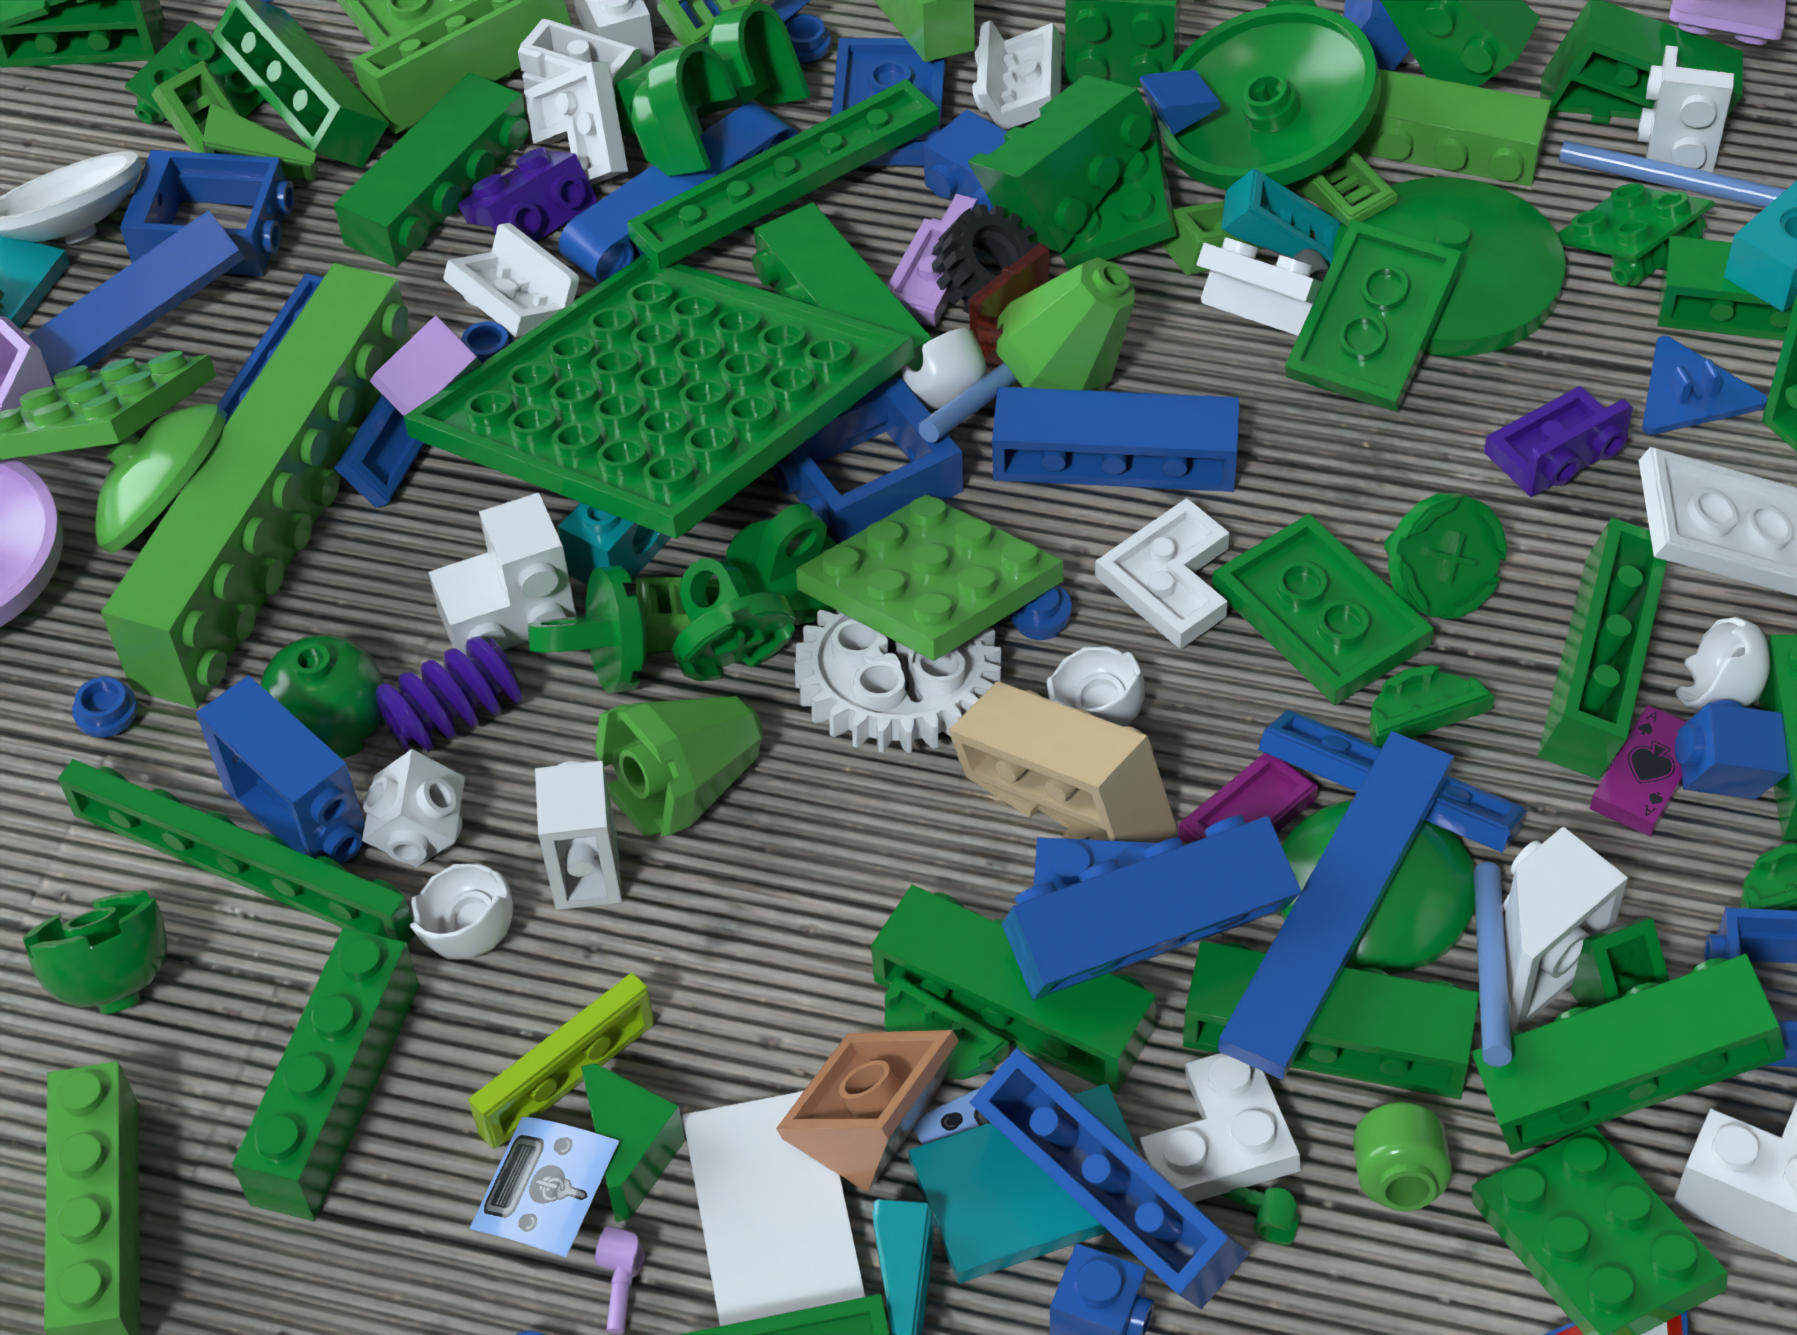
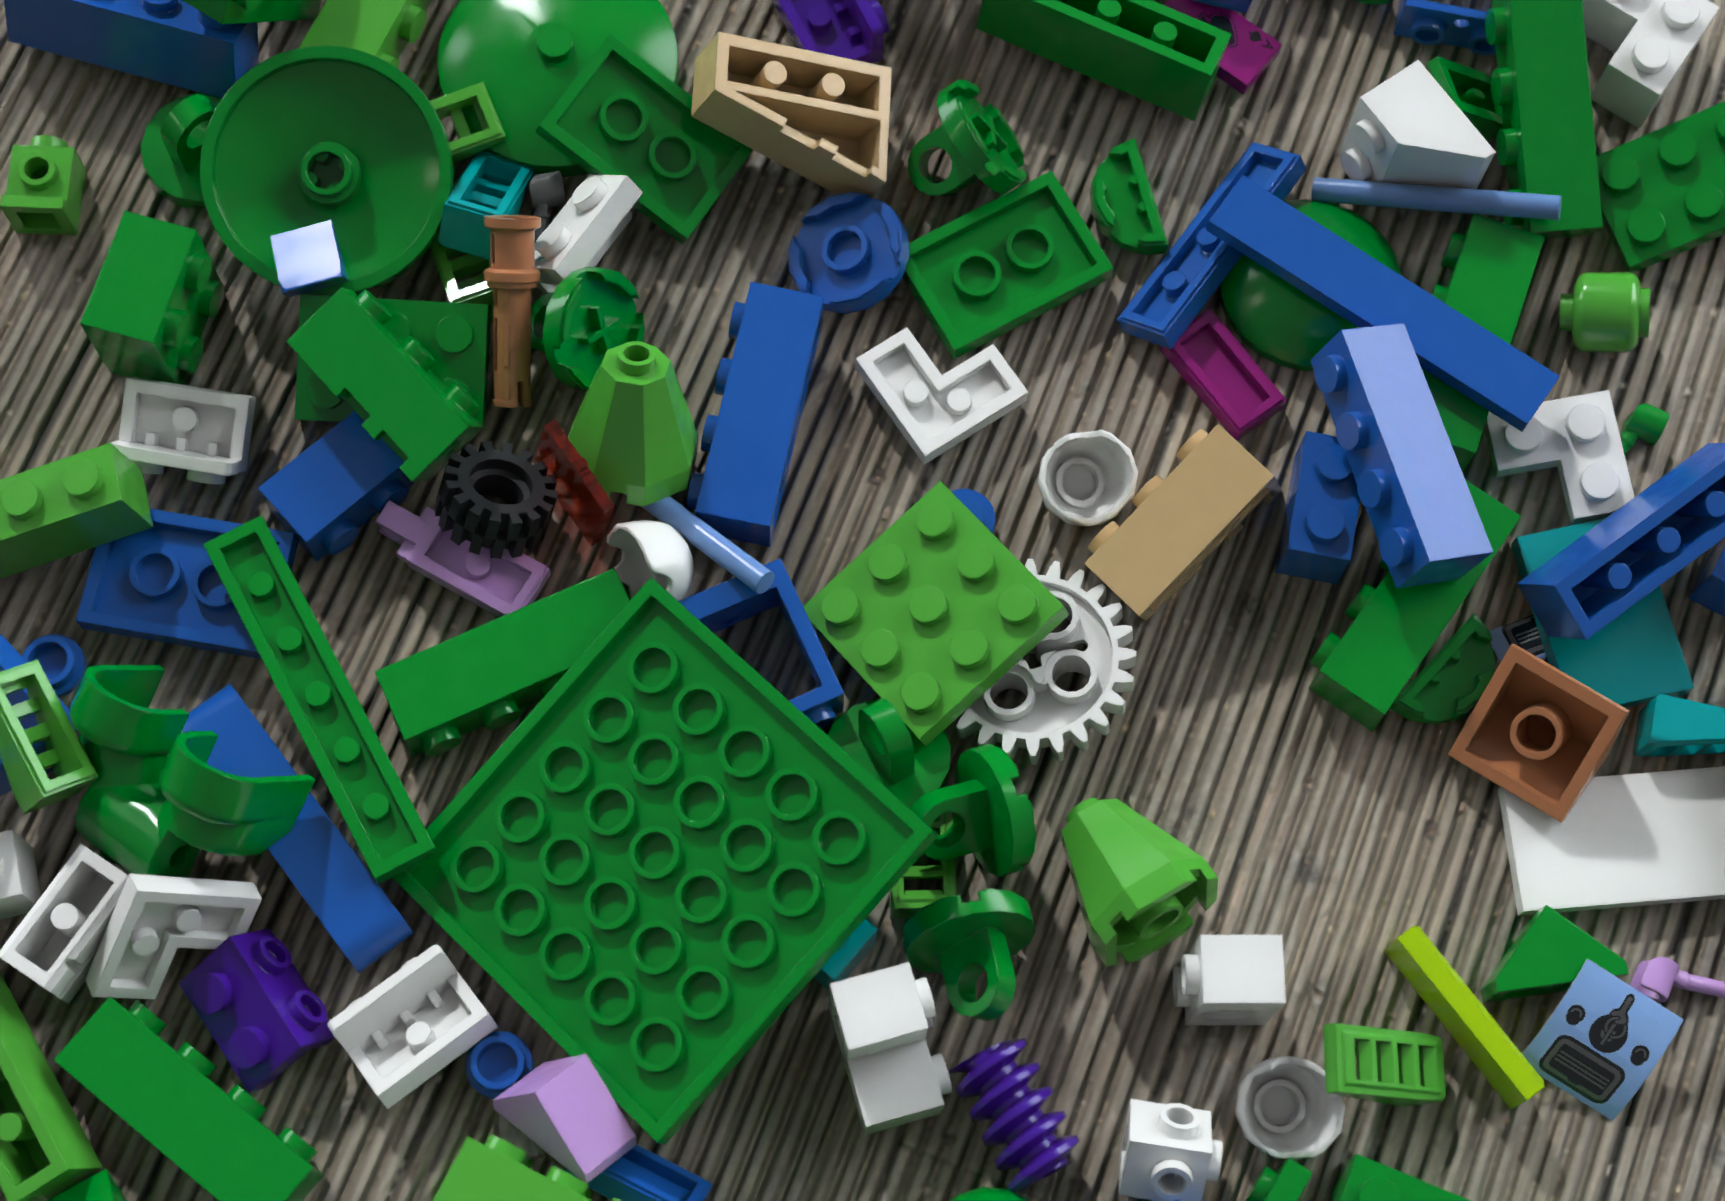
camera: 90 degrees left, 20 degrees up
none -> nougat pin [484,215,541,408]
none -> green tile [531,267,645,392]
none -> tan wedge [691,32,892,197]
none -> blue tile [788,192,910,314]
none -> bright green slope [1323,1023,1446,1107]

